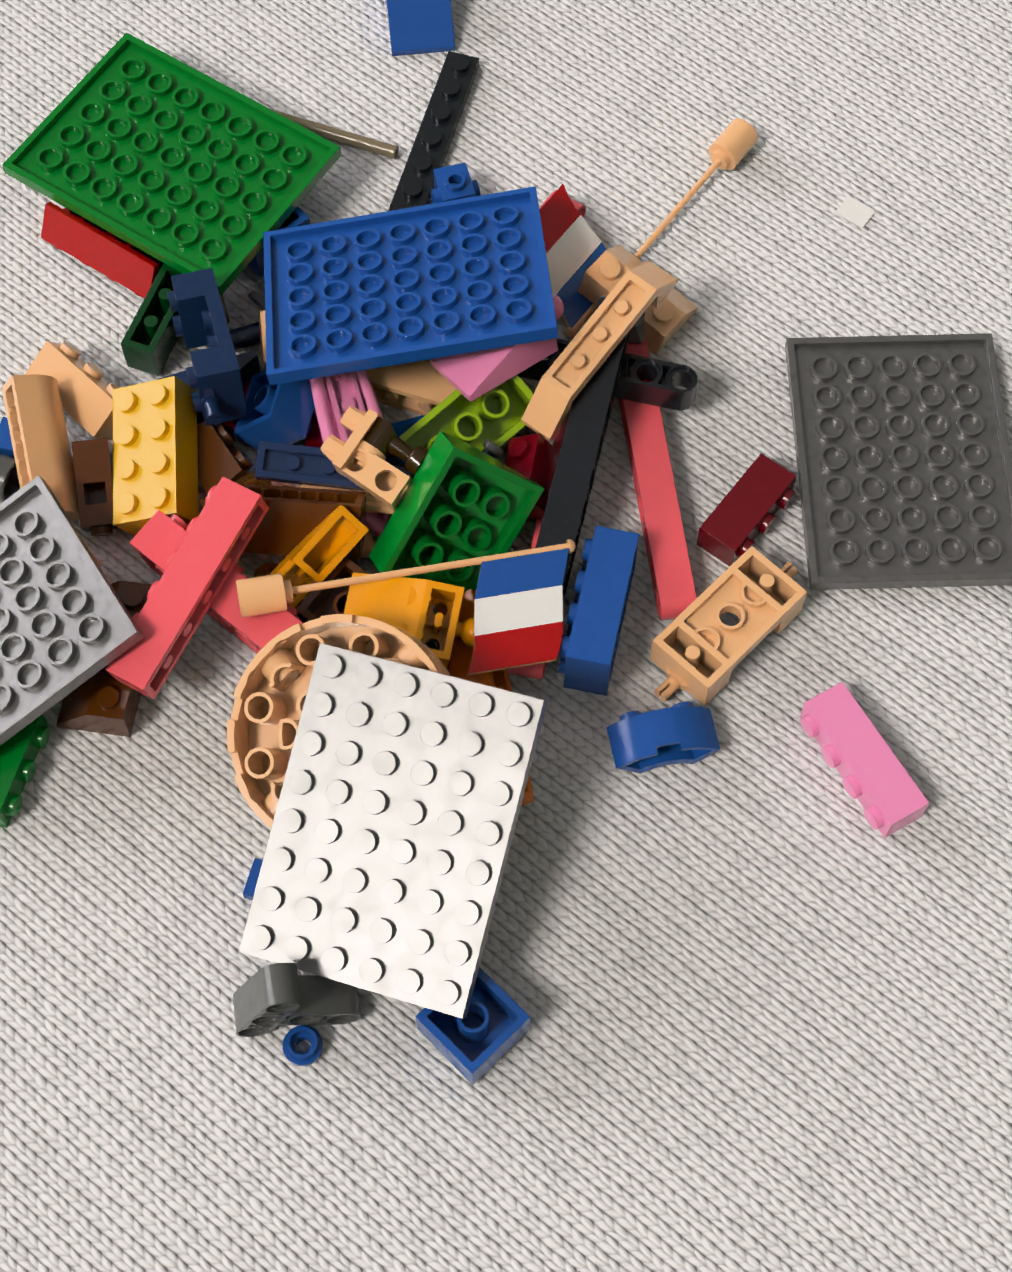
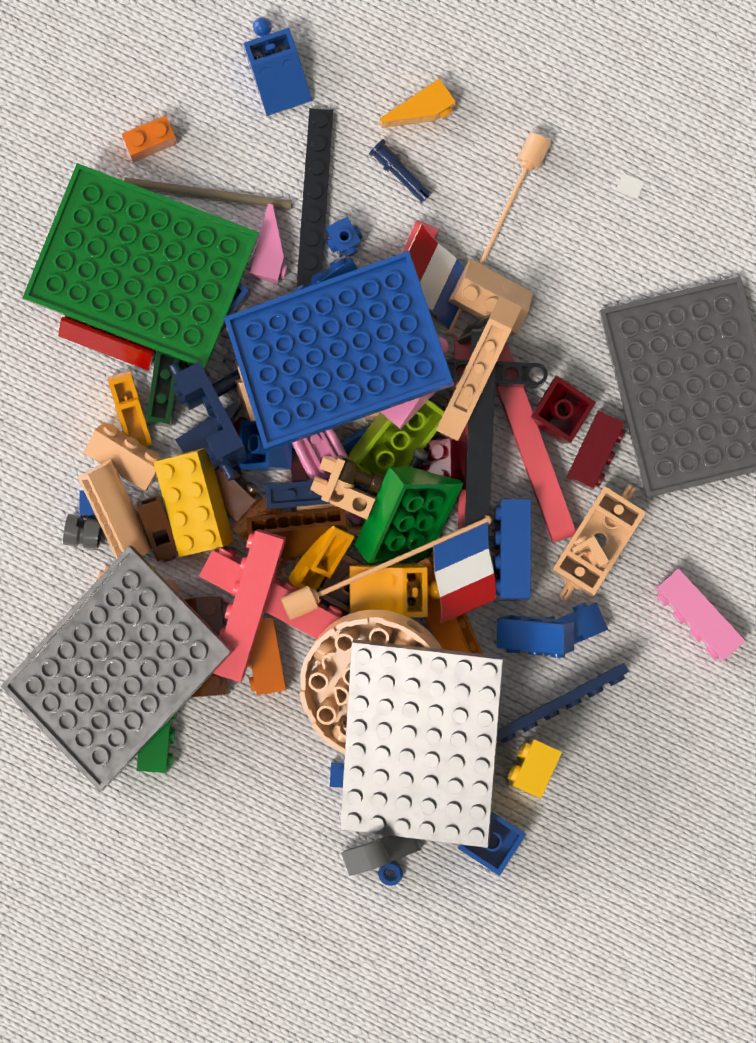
camera: 15 degrees left, 20 degrees up
none -> light orange slope [107,370,153,447]
none -> orange brick [122,115,177,162]
none -> orange brick [247,617,287,696]
none -> bright pink slope [250,204,288,285]
none -> dark blue pin [369,139,432,204]
none -> light orange slope [380,78,456,128]
none -> blue brick [497,615,574,658]
none -> dark blue plate [497,663,629,744]
none -> yellow brick [506,739,562,799]
none -> dark red slope [530,375,596,444]
none -> light nougat bracket [572,535,609,568]

